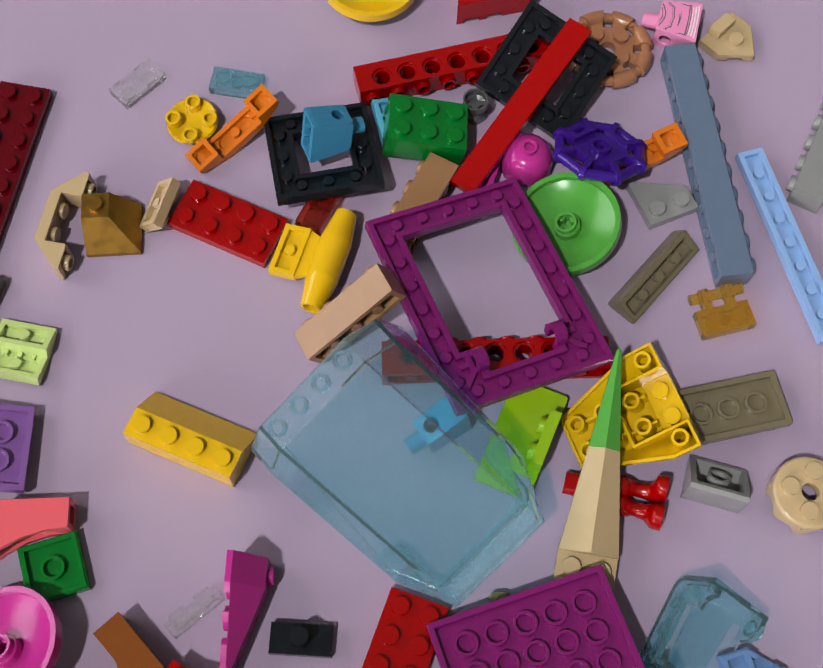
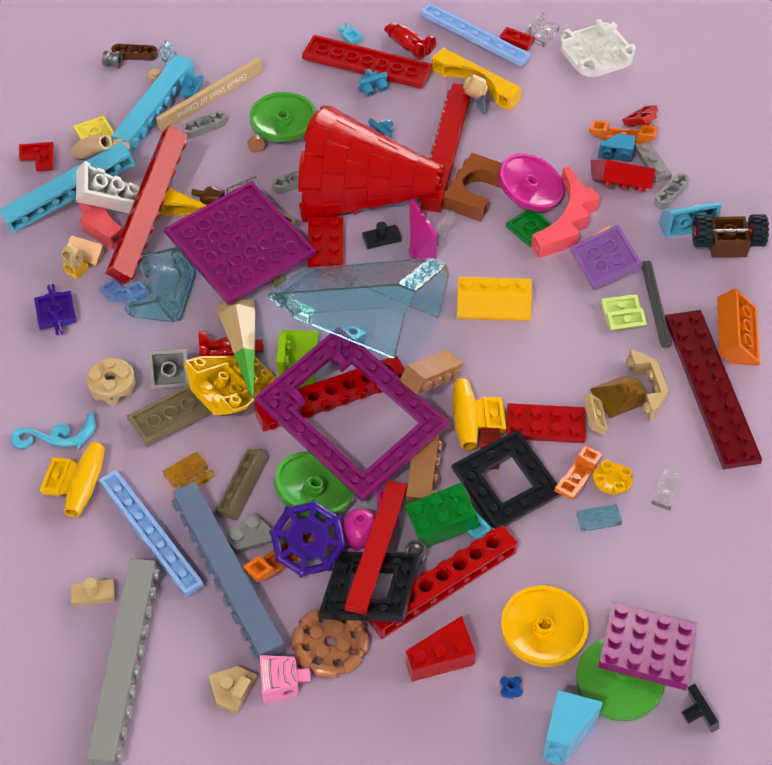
camera: 160 degrees right, 15 degrees down
dark azure torso [301,105,365,163] -> none

